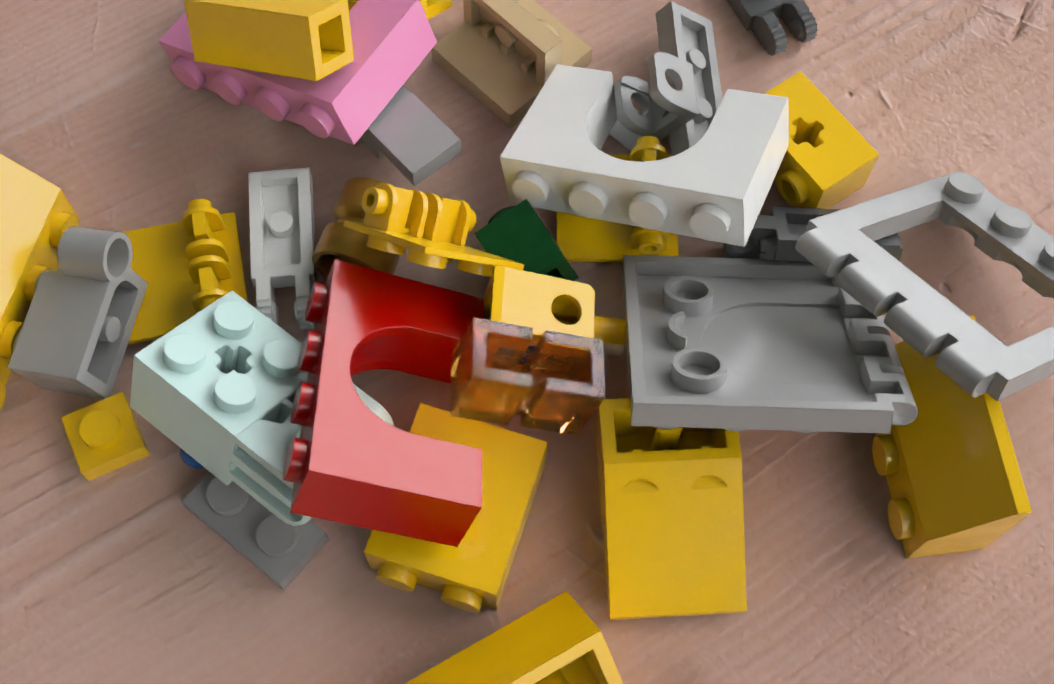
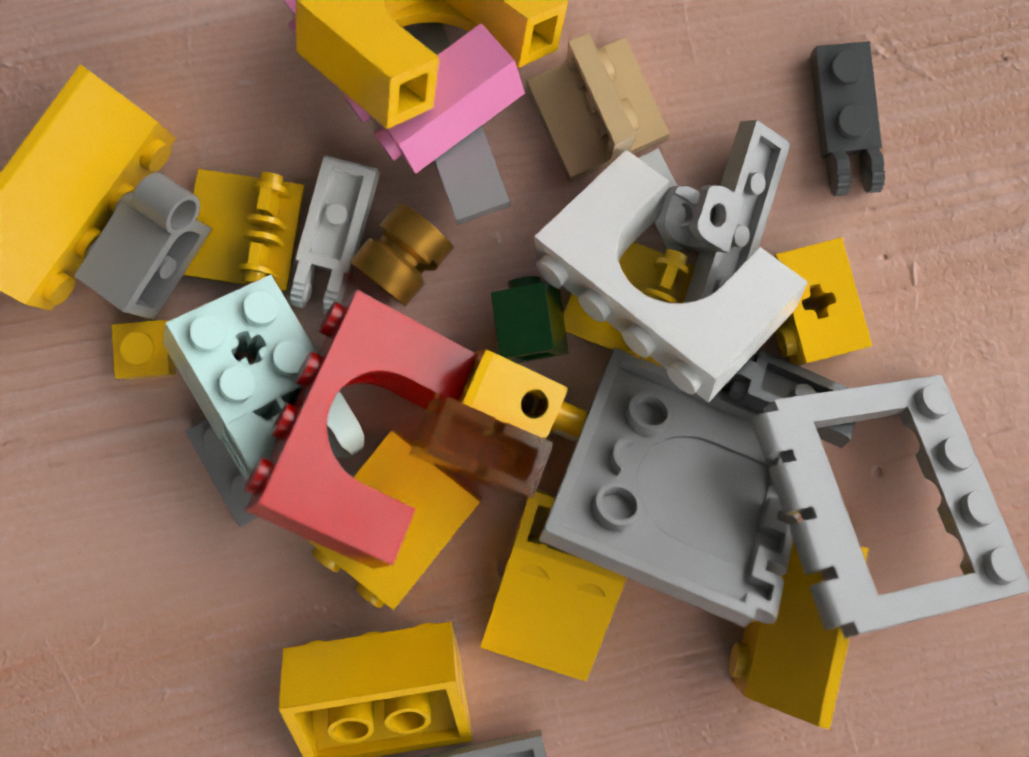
camera: 30 degrees right, 20 degrees up
yellow hinge [343,183,524,277] -> none

